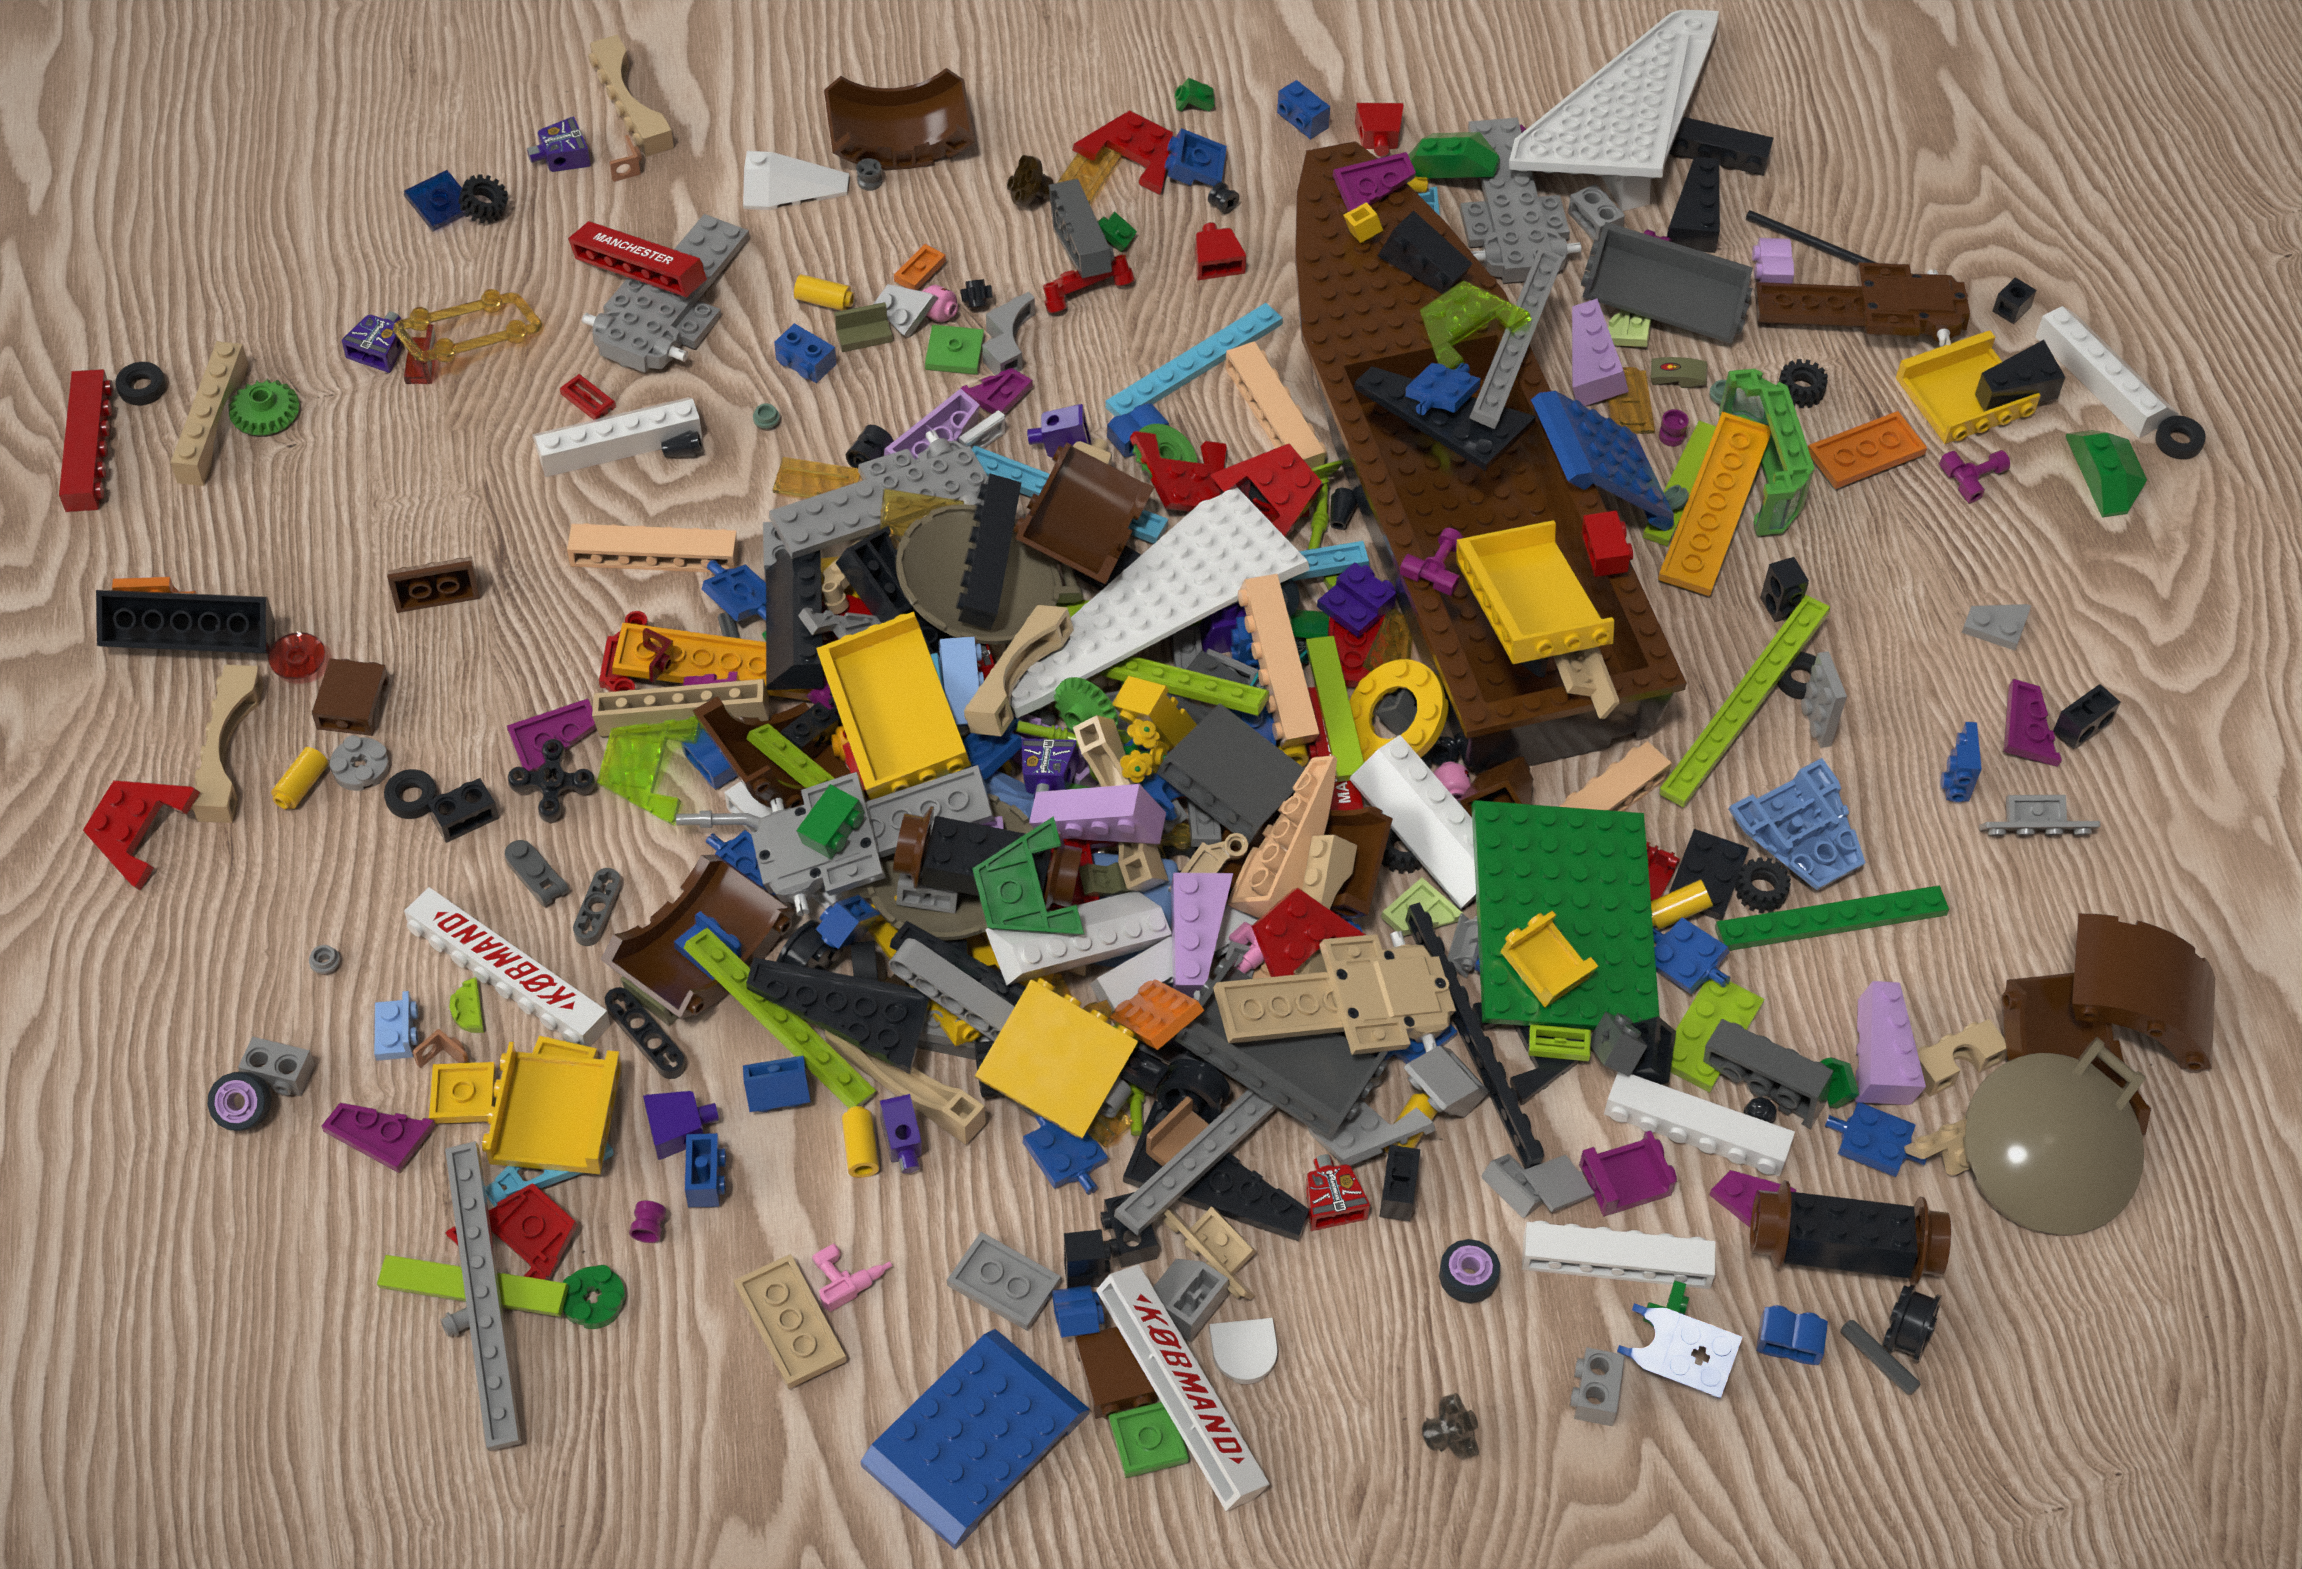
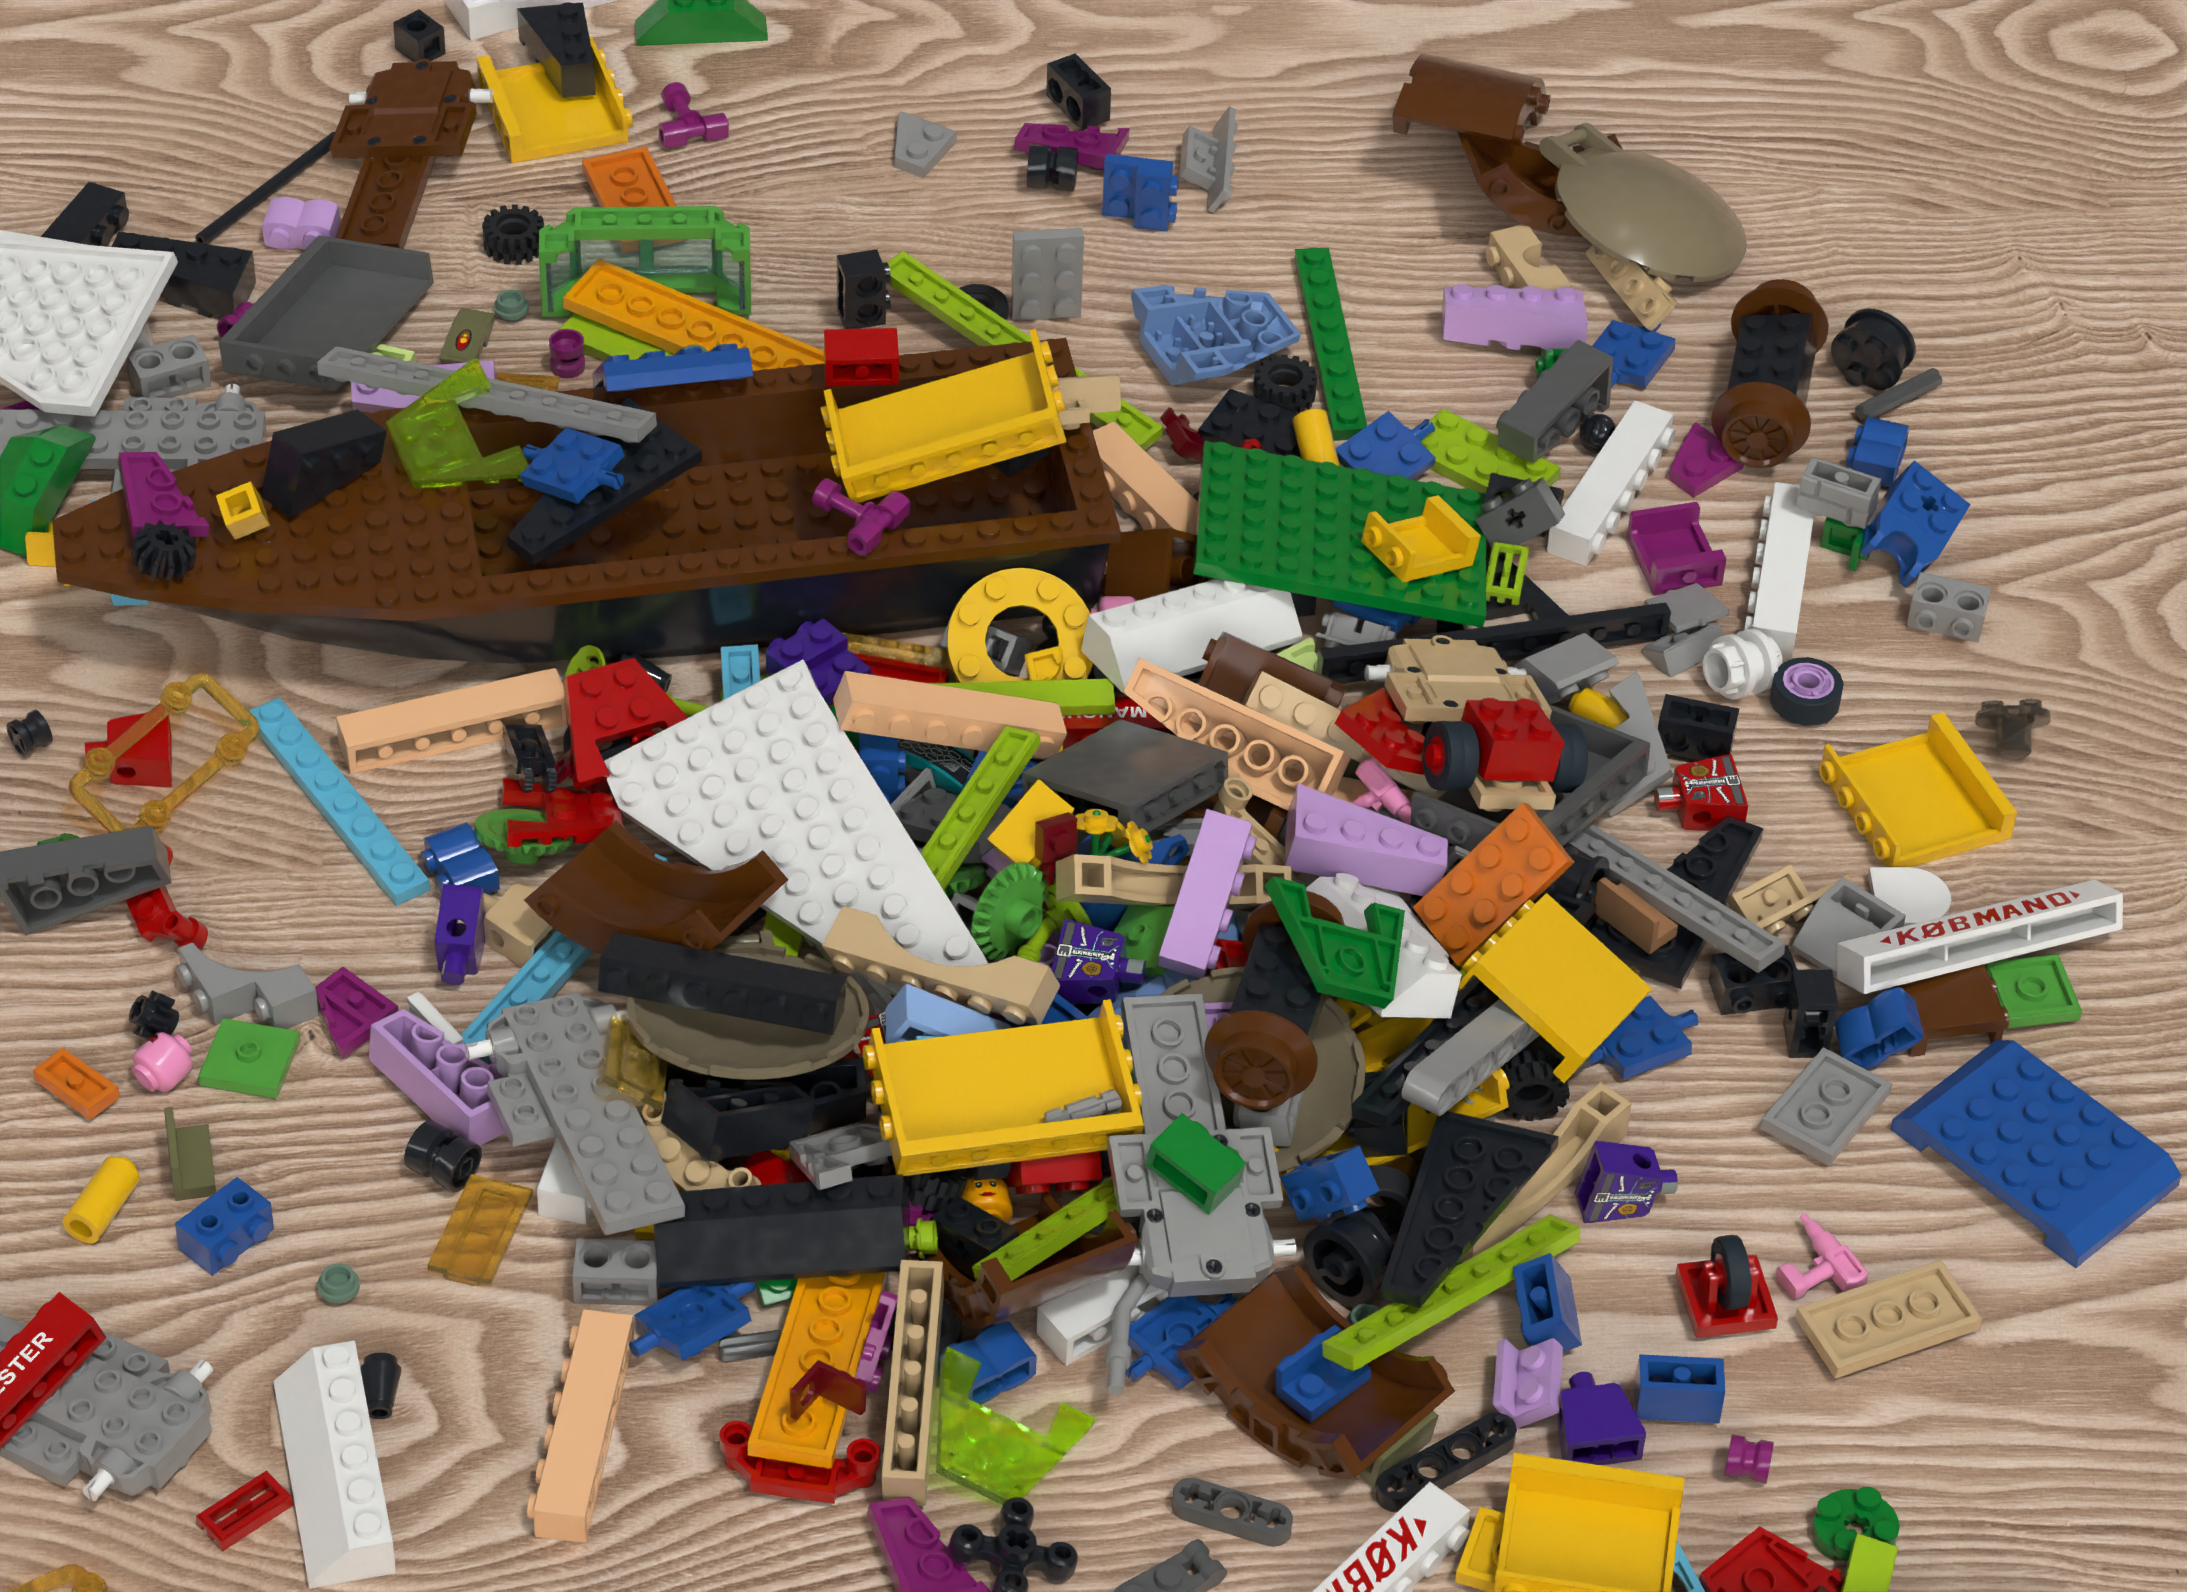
camera: 85 degrees left, 10 degrees down
yellow brick [842,1106,879,1178] -> none
light grey wing [874,284,938,337] -> none
none -> clear yellow bar [68,673,260,834]
none -> black gear [131,519,197,583]
none -> black hinge [502,725,557,792]
none -> lime plate [909,1218,938,1259]
none -> yellow tile [1024,646,1063,681]
none -> black wheel [1027,144,1078,192]
none -> dark red plate [1035,812,1077,886]
none -> light grey axle [1043,1089,1122,1123]
none -> dark red plate [1160,407,1204,462]
none -> brick [1422,698,1588,793]
none -> lavender bracket [1492,1338,1563,1428]
none -> red plate [1675,1235,1778,1338]
none -> white piece [1703,629,1783,700]
none -> light grey brick [1796,457,1882,529]
none -> yellow panel [1819,712,2017,867]

